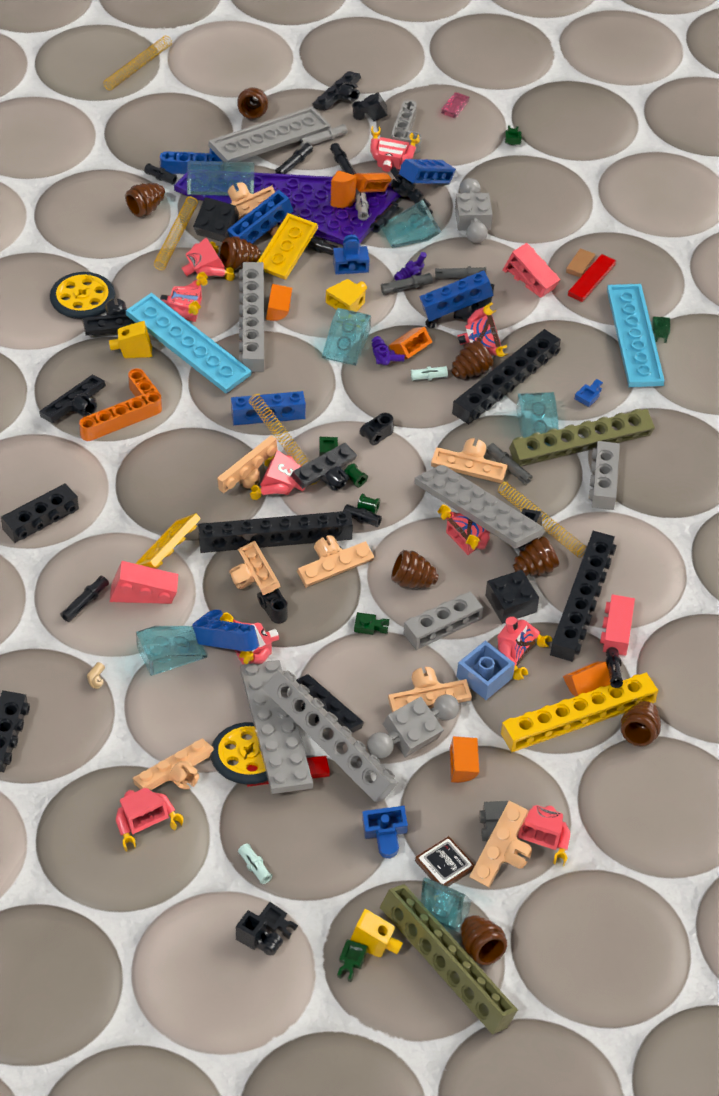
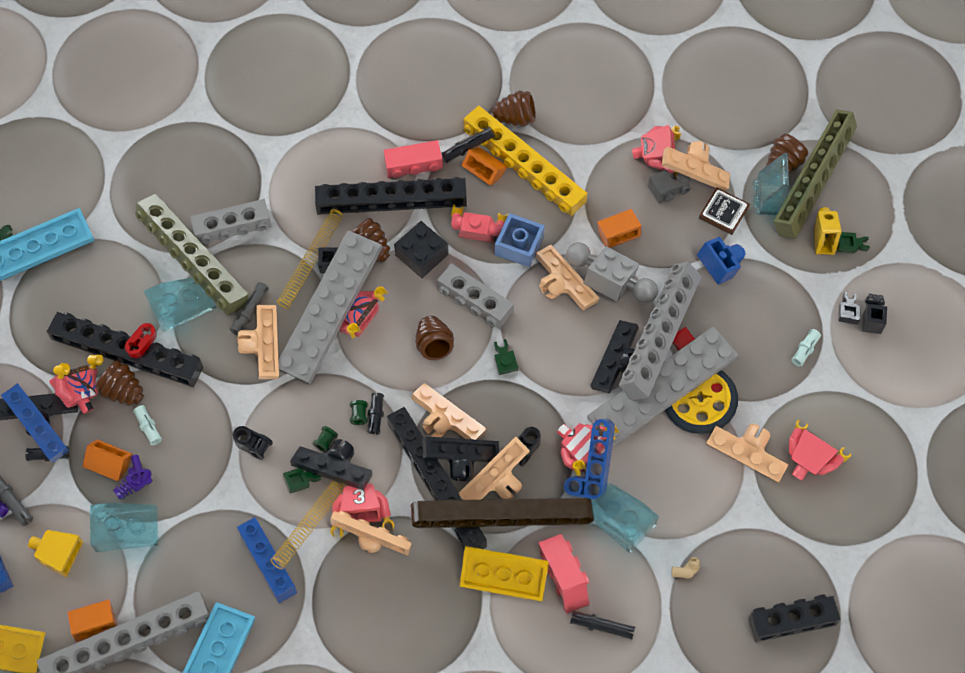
camera: 110 degrees left, 15 degrees up
blue plate [575,379,603,407] -> none
none -> red beam [125,323,157,358]
none -> dark brown beam [410,498,594,528]
none -> black plate [422,436,499,481]

